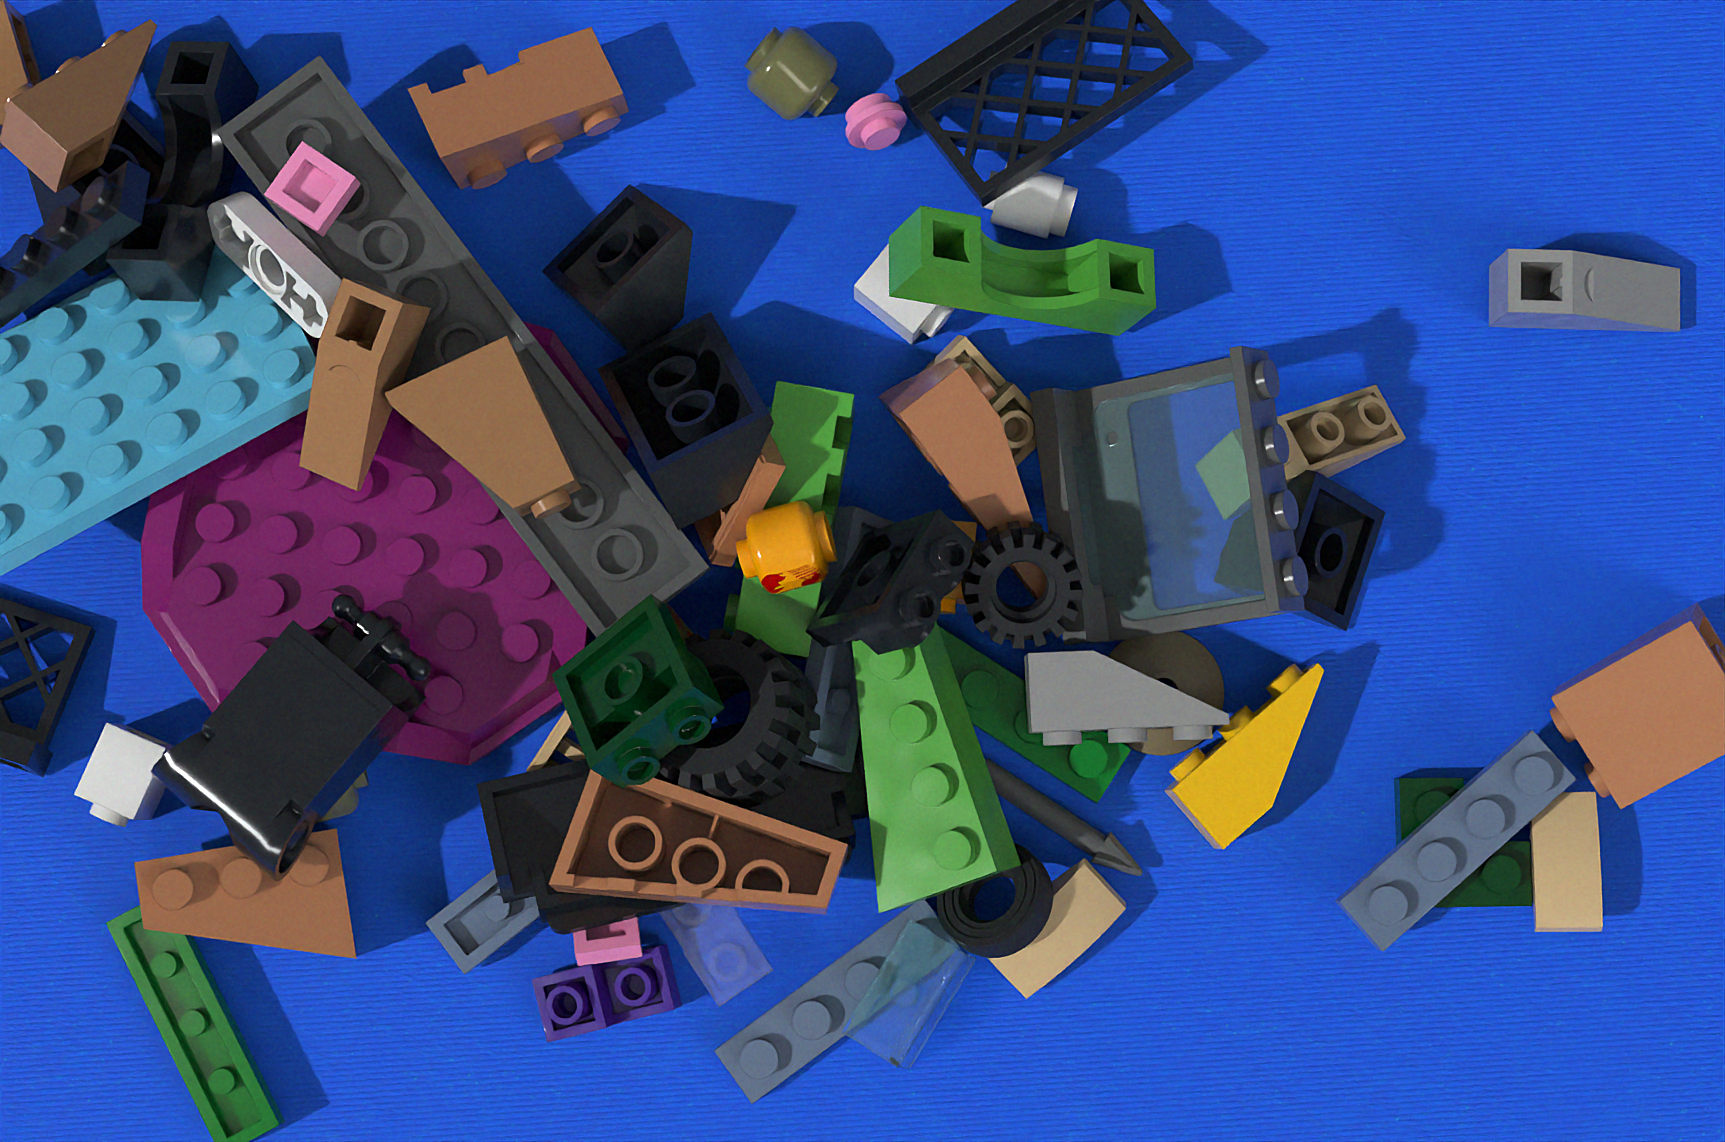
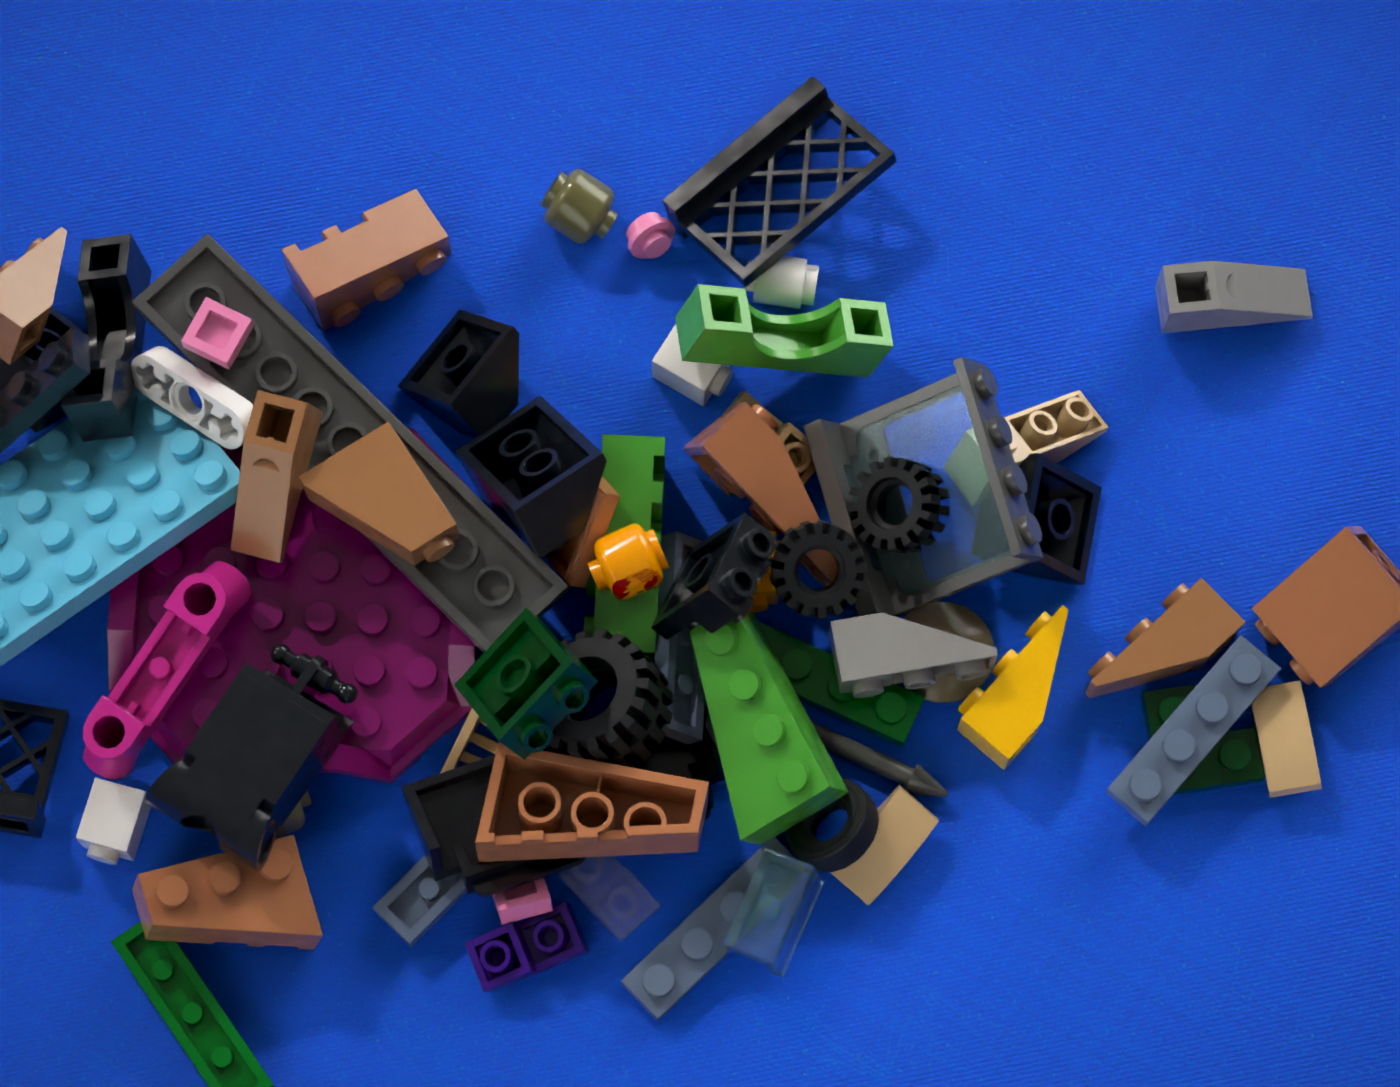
camera: 10 degrees left, 10 degrees down
none -> dark pink plate [83,561,251,780]
none -> black tyre [848,457,950,554]
none -> medium nougat slope [1085,578,1246,698]

